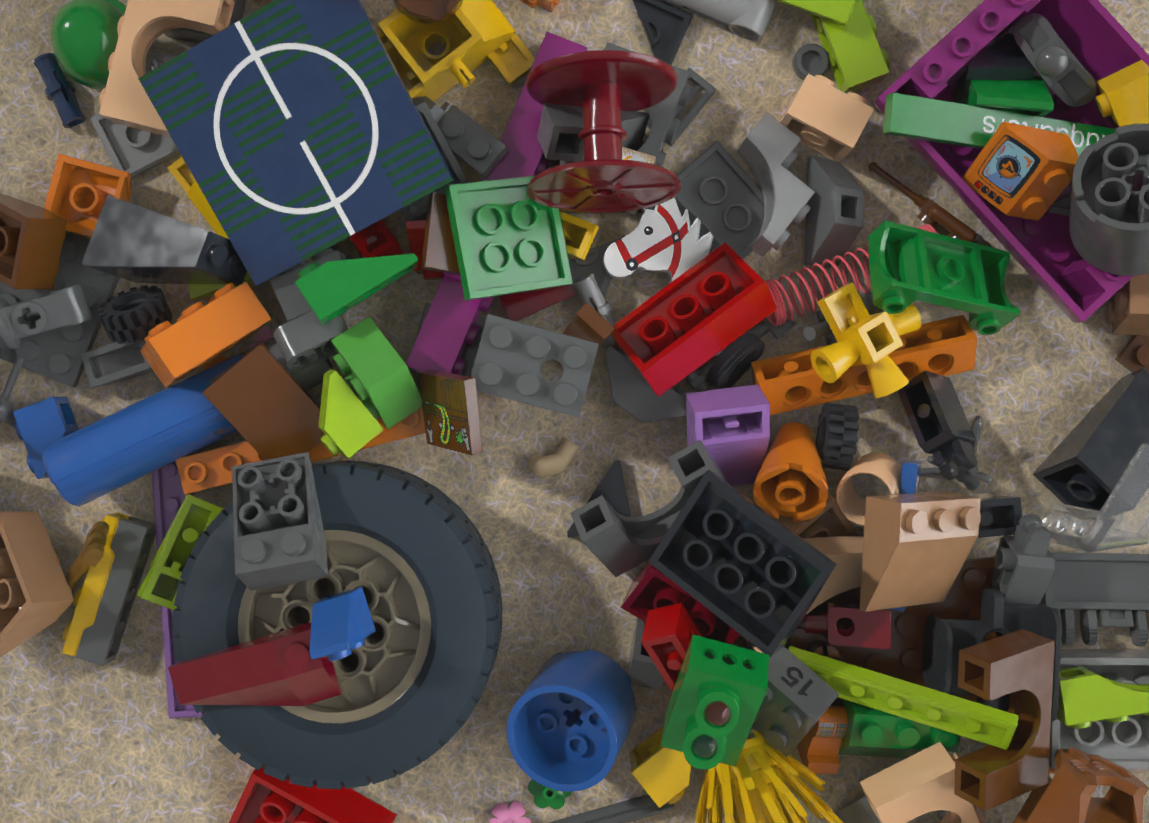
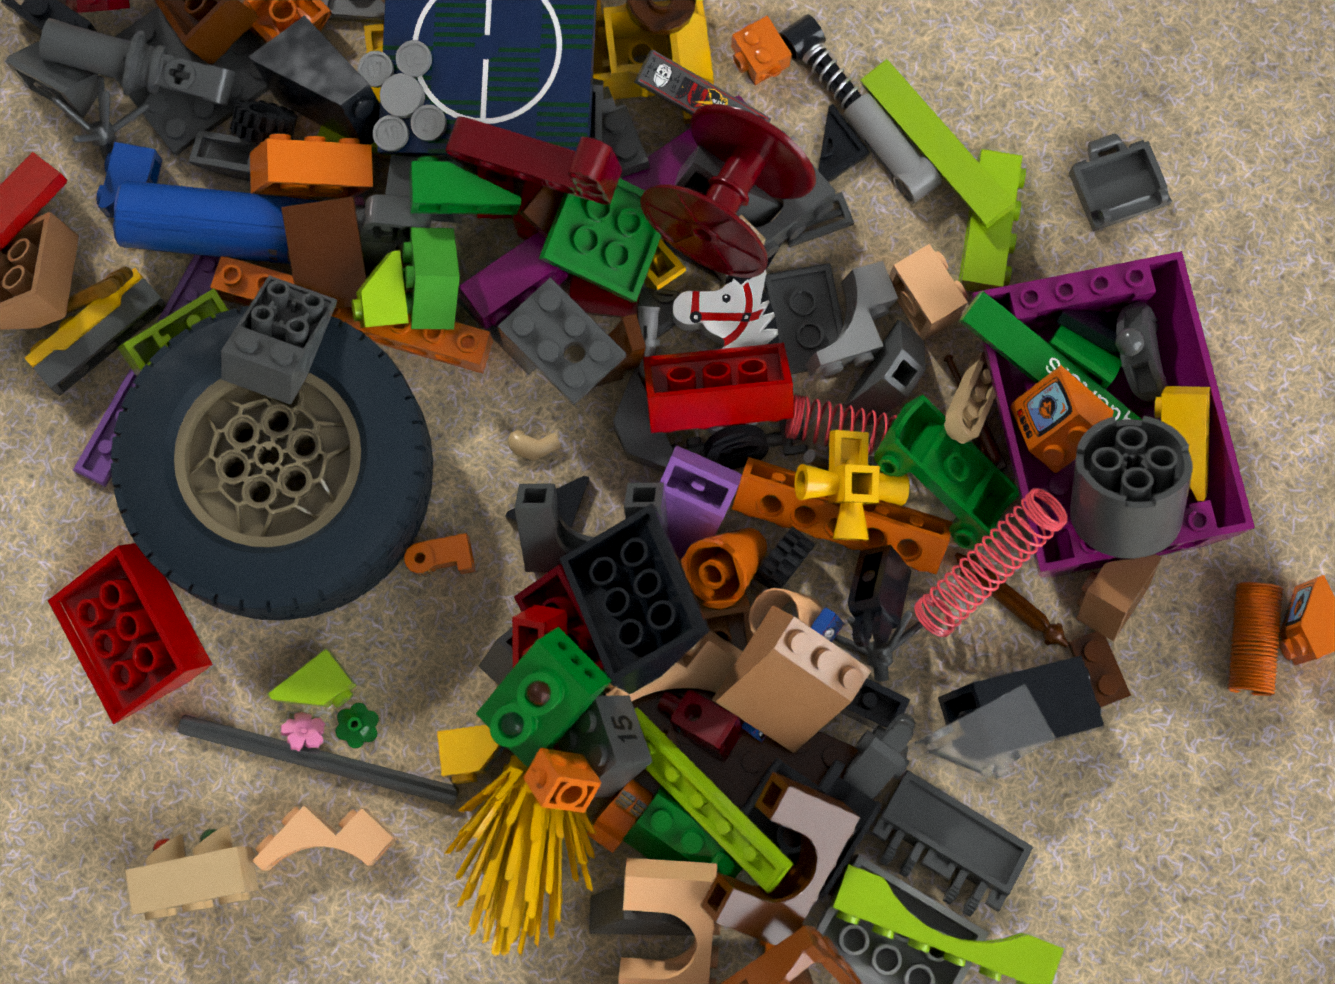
camera: 30 degrees right, 10 degrees down
dark red wedge [168,622,342,706] -> none
blue slope [309,587,376,662] -> none
reddish brown tile [418,369,483,455] -> none
blue brick [506,649,637,792] -> none
dark grey tile [792,44,830,80] -> none
none -> lime slope [268,649,357,708]
none -> light grey piece [358,40,447,152]
none -> orange leg [404,533,476,577]
none -> dark red beam [445,116,622,205]
none -> orange head [524,748,602,813]
none -> tile [634,50,771,122]
none -> coral piece [914,488,1068,637]
none -> tan plate [944,351,995,444]
none -> reddish brown wheel [954,552,1069,648]

